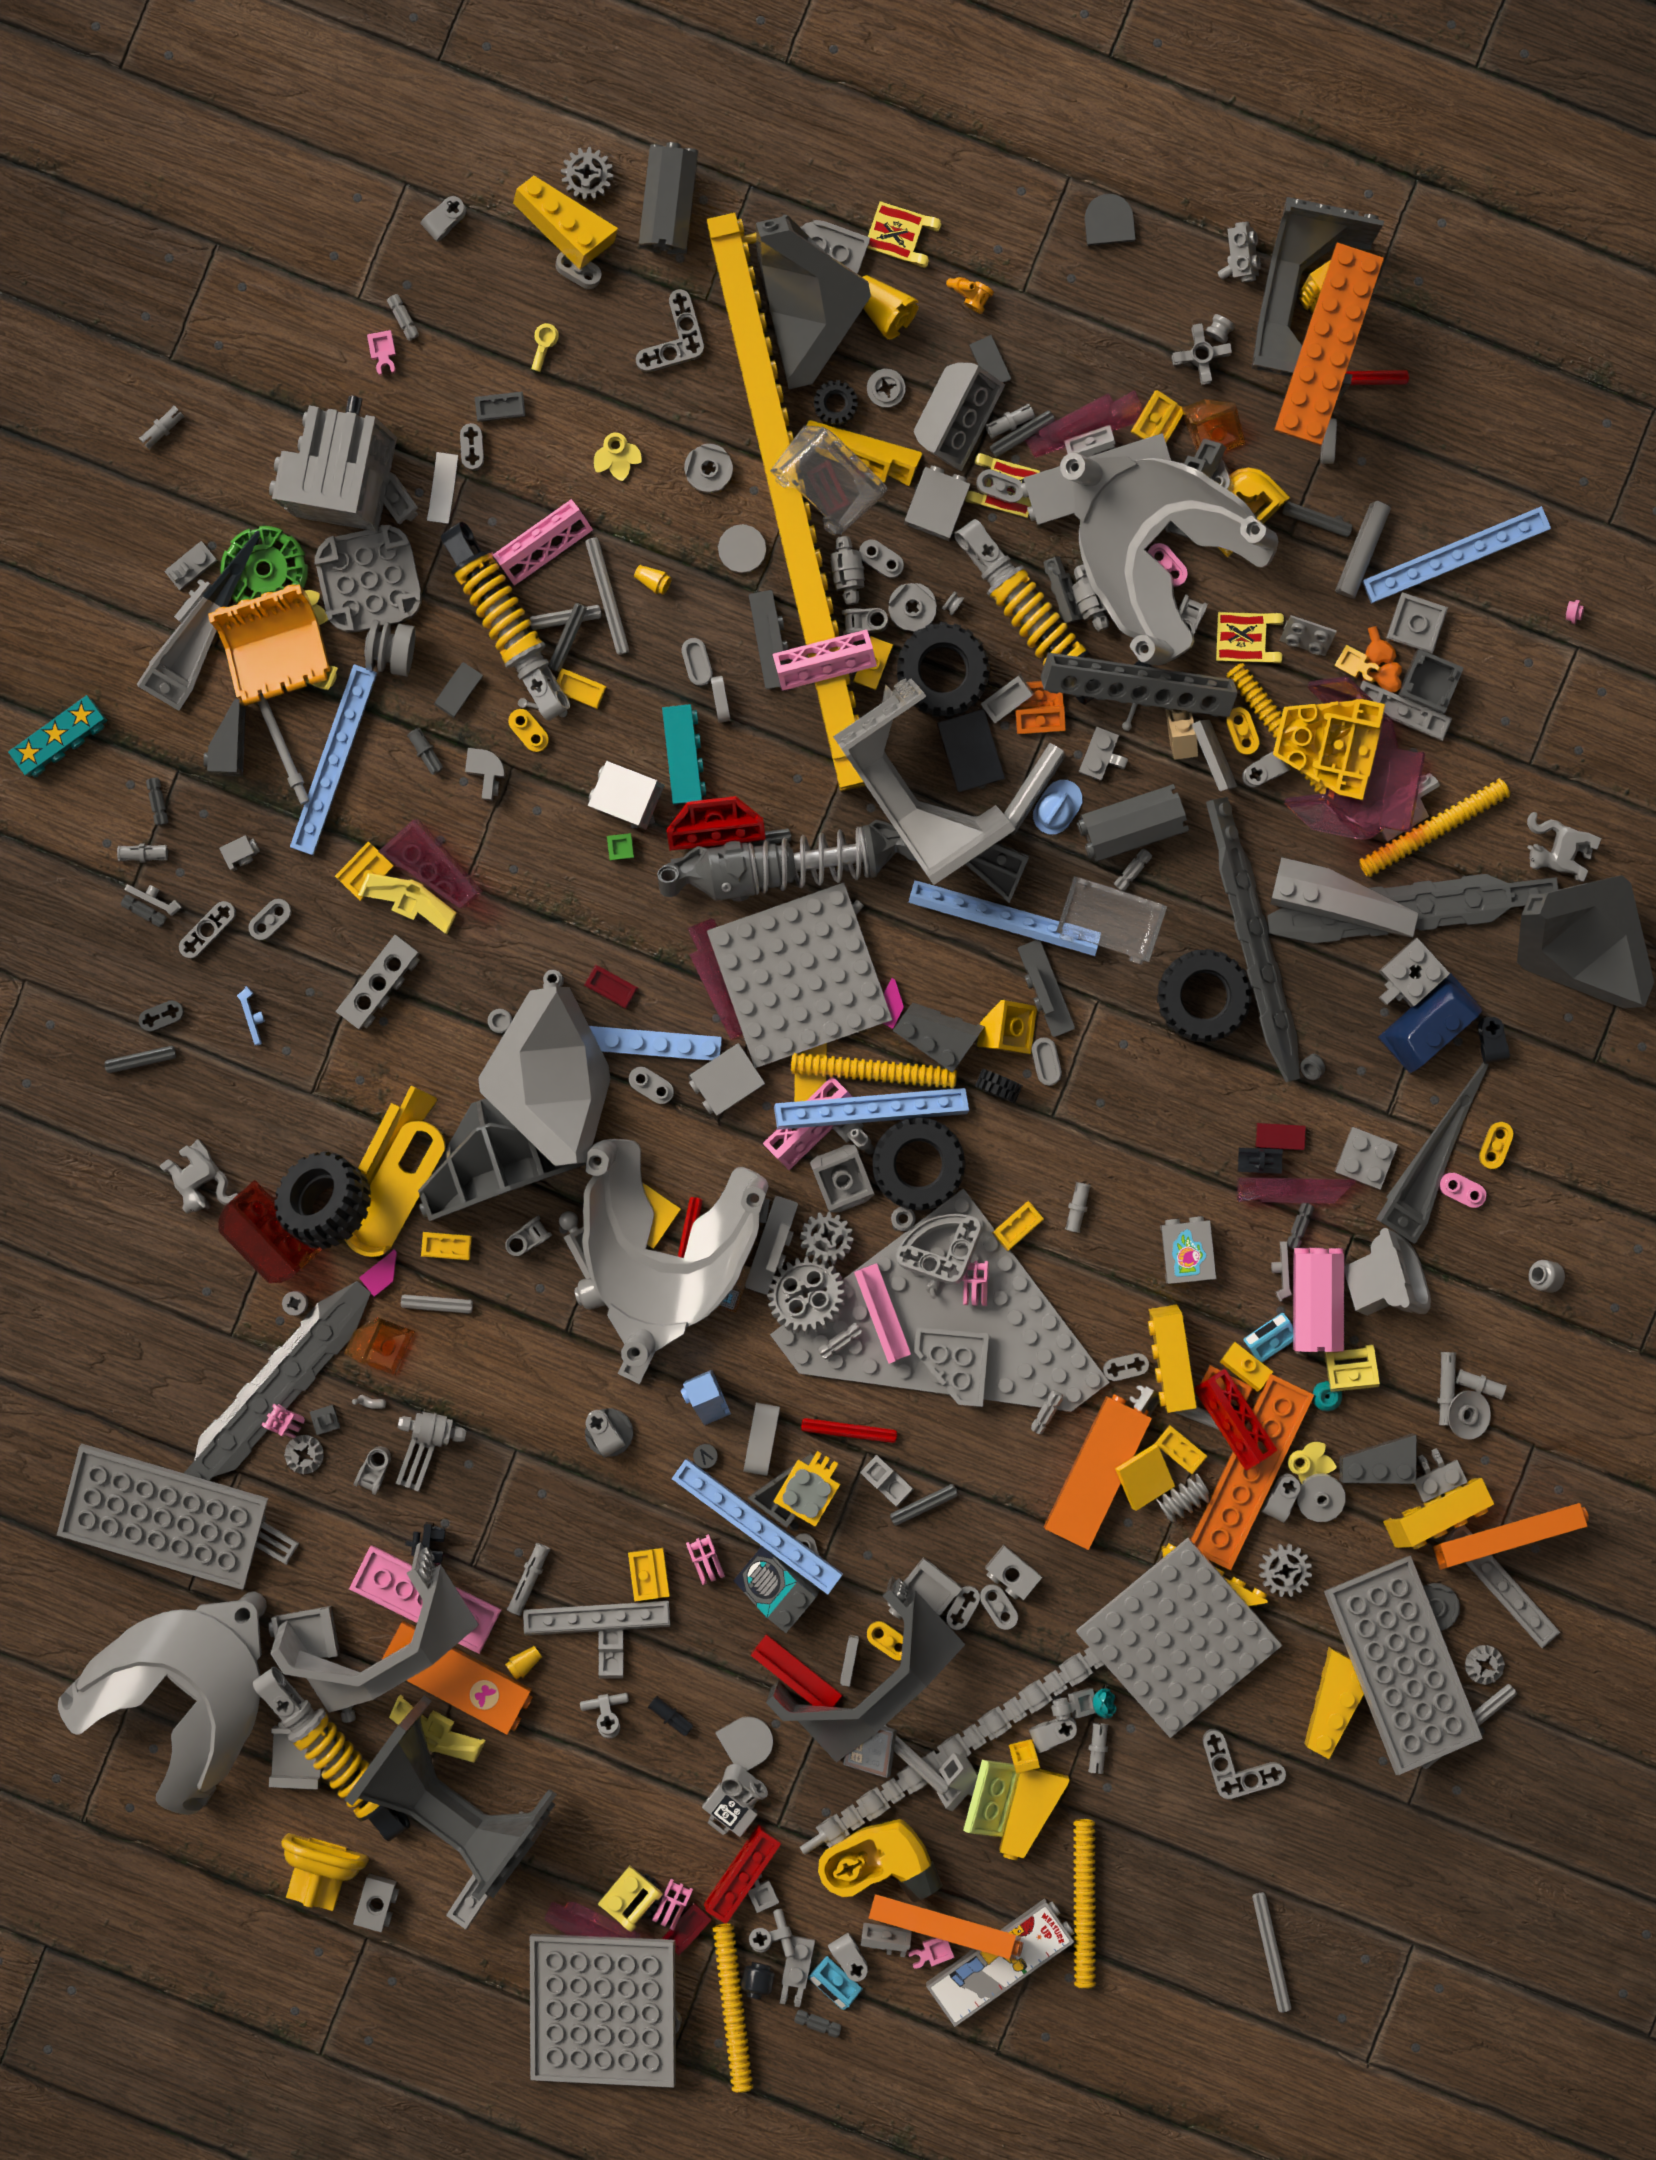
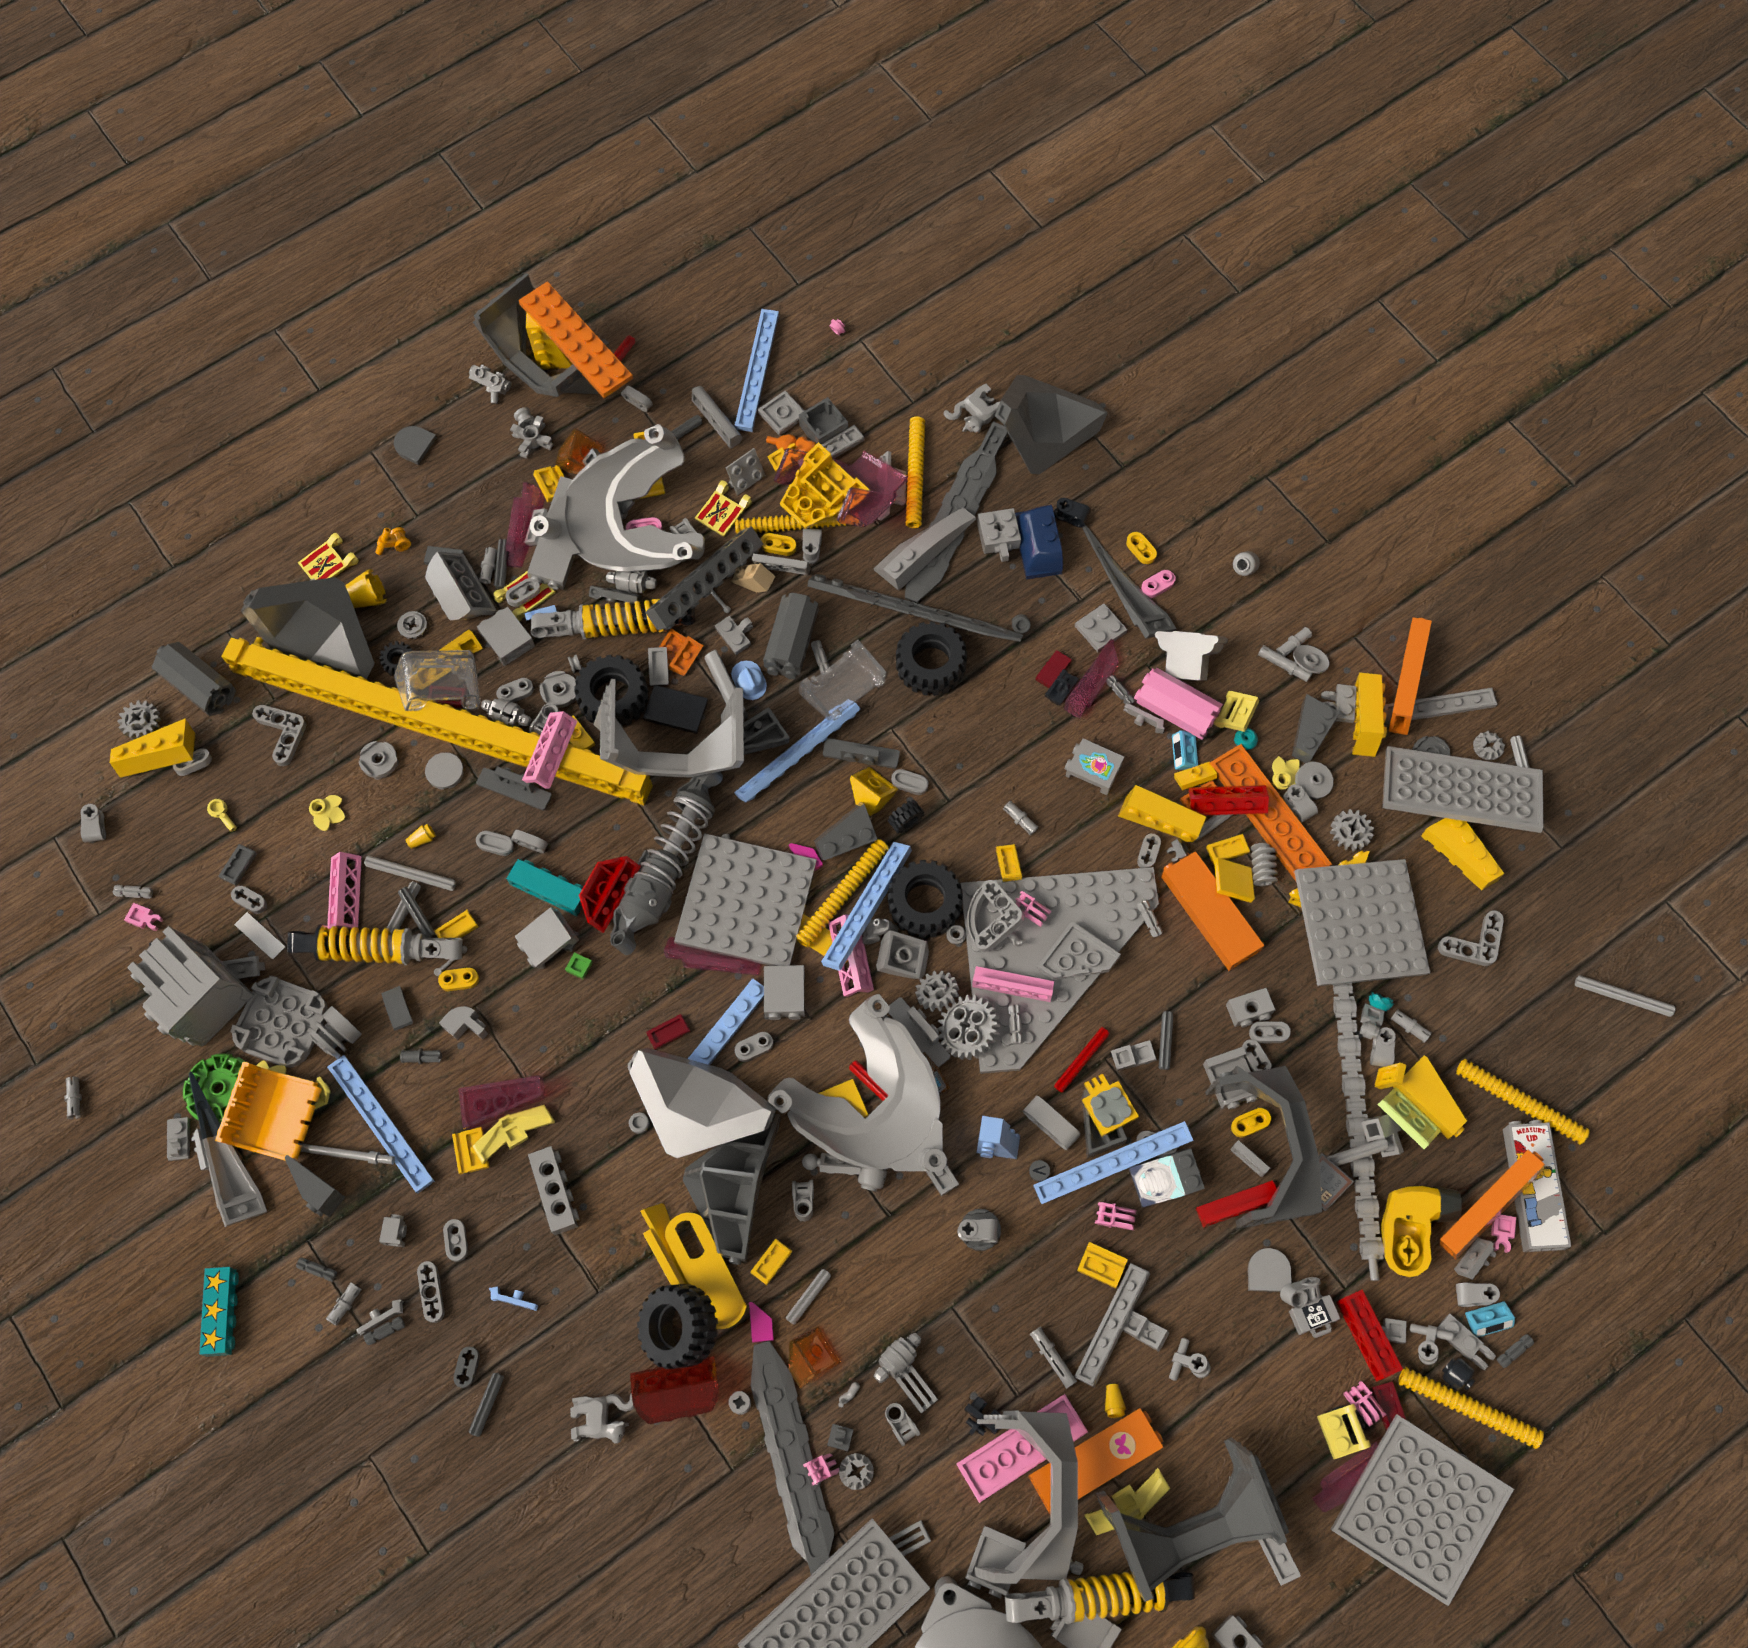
camera: 55 degrees left, 20 degrees down
black axle [647,1696,693,1736] -> none
none -> light blue plate [525,605,557,620]

